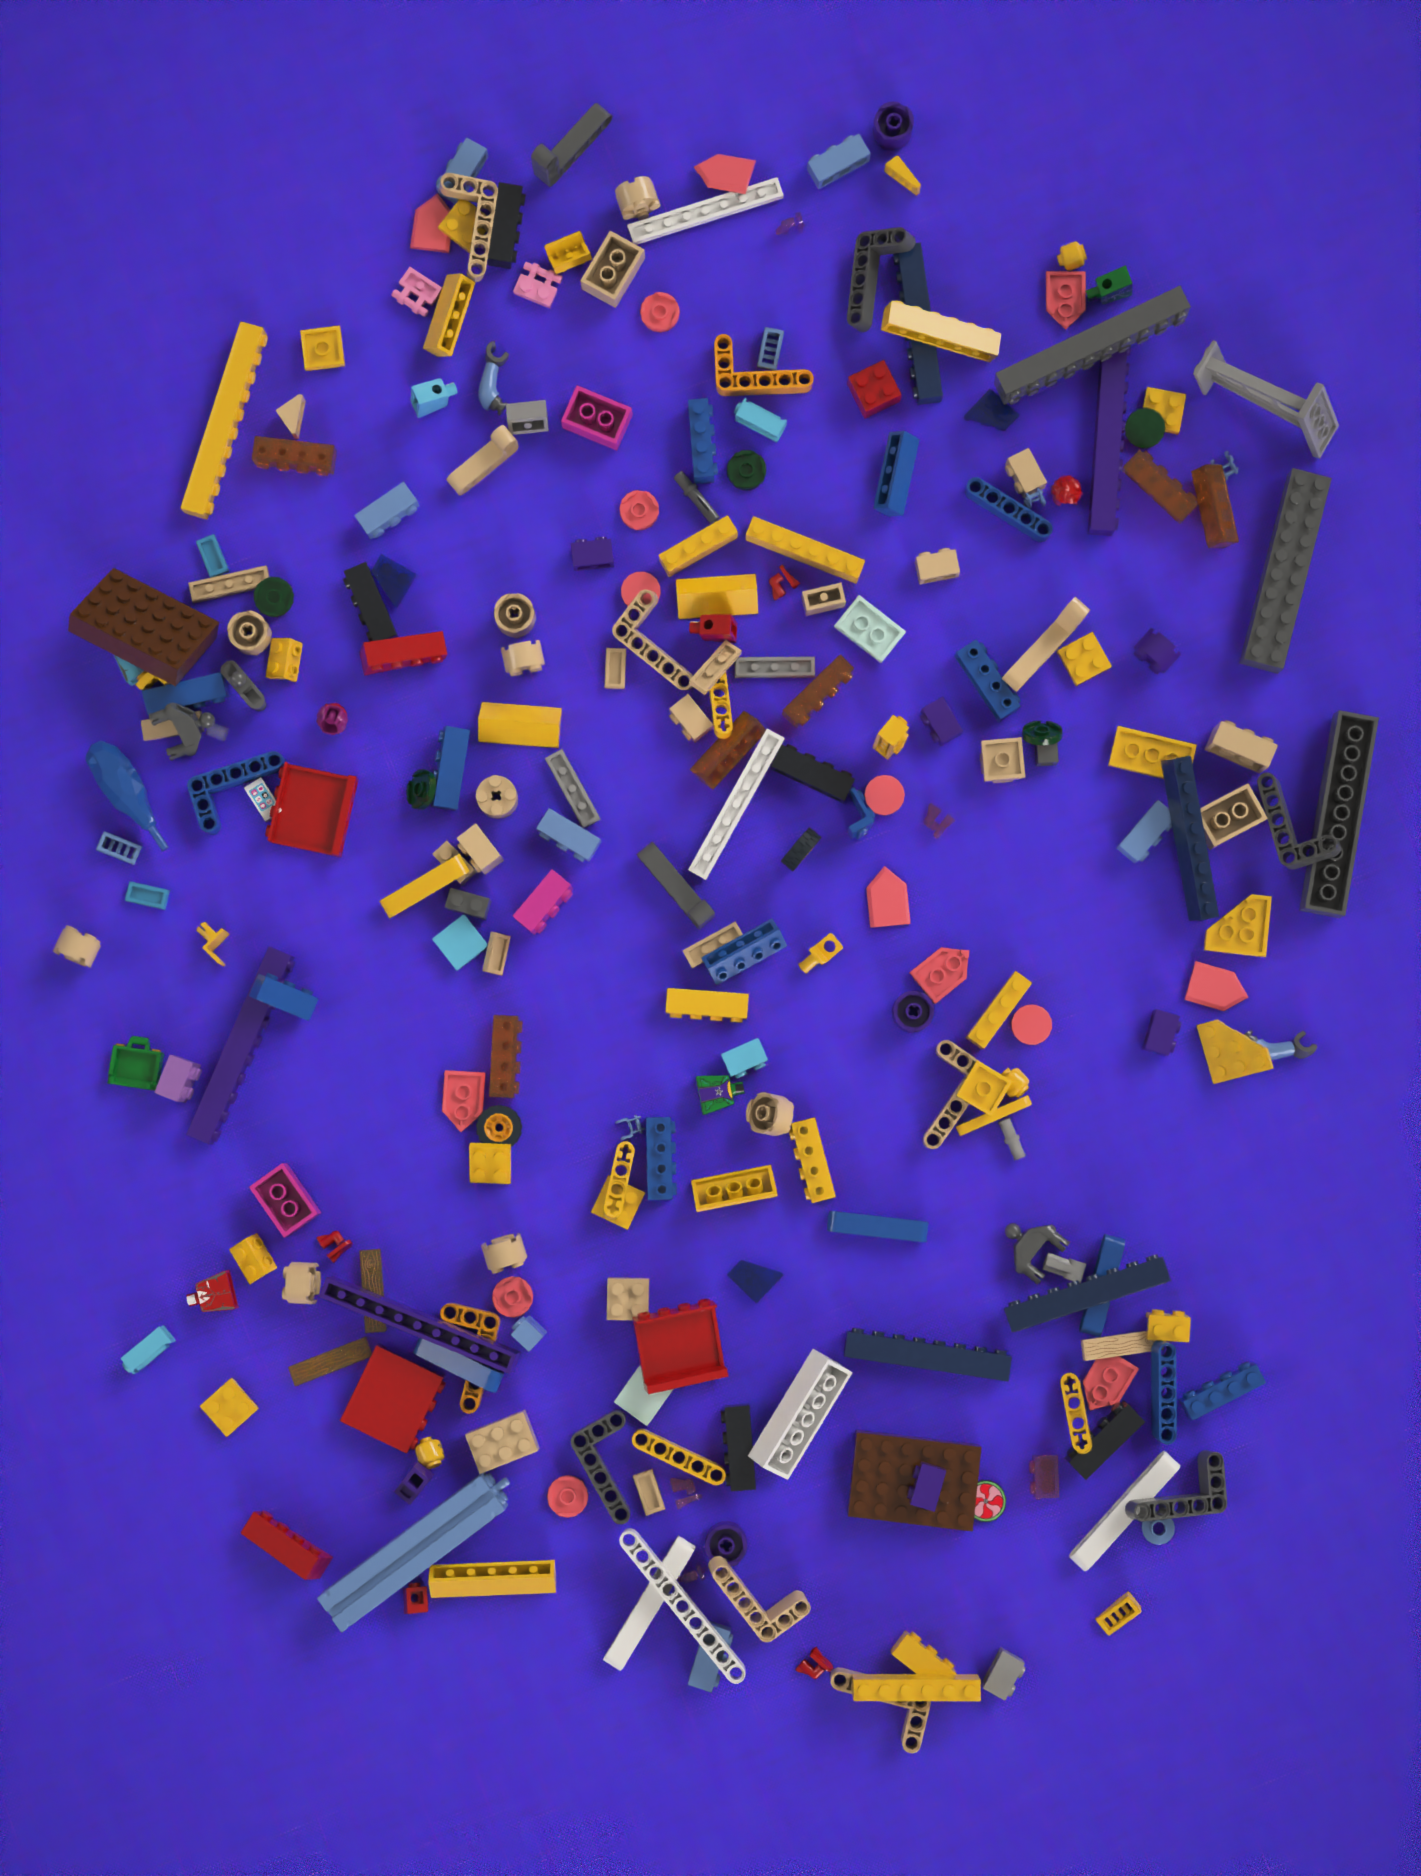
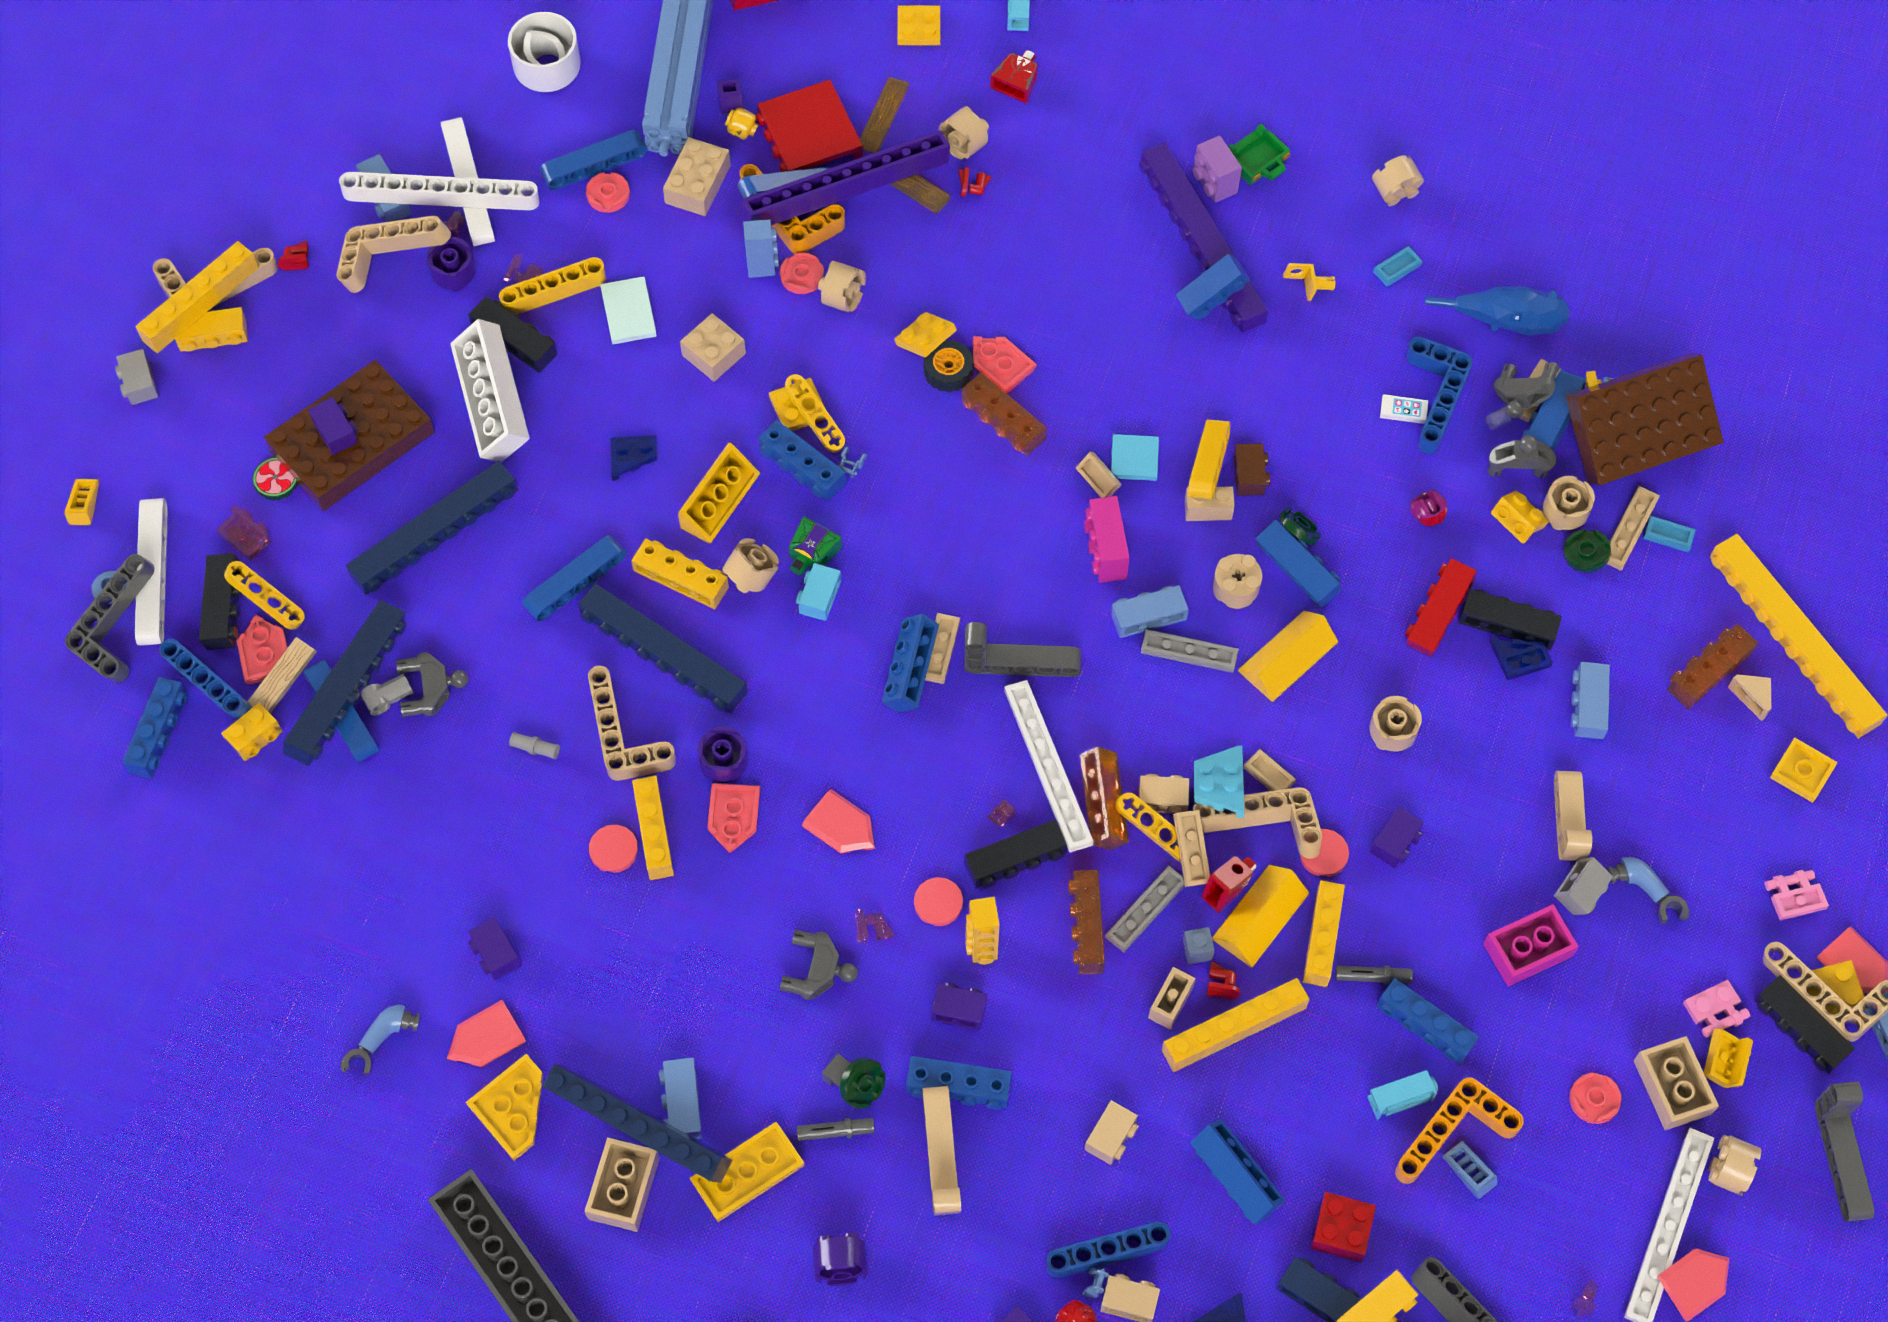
camera: 130 degrees right, 20 degrees down
medium blue slope [96,831,142,865] -> none
yellow bracket [229,1233,277,1284] -> none
dark pink brick [249,1163,321,1238] -> none
red panel [265,762,359,857] -> none
red brick [403,1583,428,1614] -> none
medium azure torso [410,378,458,418] -> none
yellow brick [423,273,476,357] -> none
yellow brick [428,1560,556,1598] -> none
dark grey brick [445,888,492,920] -> none
tan brick [457,823,504,875] -> none
tan brick [501,640,545,677] -> none
dark grey beam [571,1409,631,1525] -> none
coral tile [620,490,659,530] -> none
red panel [632,1299,729,1394] -> none
tan tile [633,1469,665,1516] -> none
yellow brick [666,988,749,1023] -> none
dark green tile [727,450,766,490] -> none
black wheel [781,827,822,871] -> none
yellow bracket [798,933,843,974] -> none
light aqua tile [834,595,906,663] -> none
blue bracket [847,787,875,839] -> none
yellow plate [956,1060,1013,1117] -> none
yellow beam [956,1095,1032,1136] -> none
tan panel [980,737,1025,783] -> none
yellow head [1001,1068,1029,1098] -> none
yellow plate [1057,632,1112,686] -> none
yellow plate [1196,1019,1274,1084] -> none
tan brick [1204,720,1278,774] -> none
dark grey beam [1257,772,1341,870] -> none
none -> white piece [508,12,581,92]
none -> blue beam [540,130,647,190]
none -> dark blue brick [578,583,748,714]
none -> dark grey connector [780,929,858,1000]
none -> dark grey pin [797,1118,875,1141]
none -> clear pink piece [988,800,1015,827]
none -> sand blue brick [1182,927,1215,965]
none -> medium azure wing [1194,745,1244,818]
none -> reddish brown brick [1233,443,1270,496]

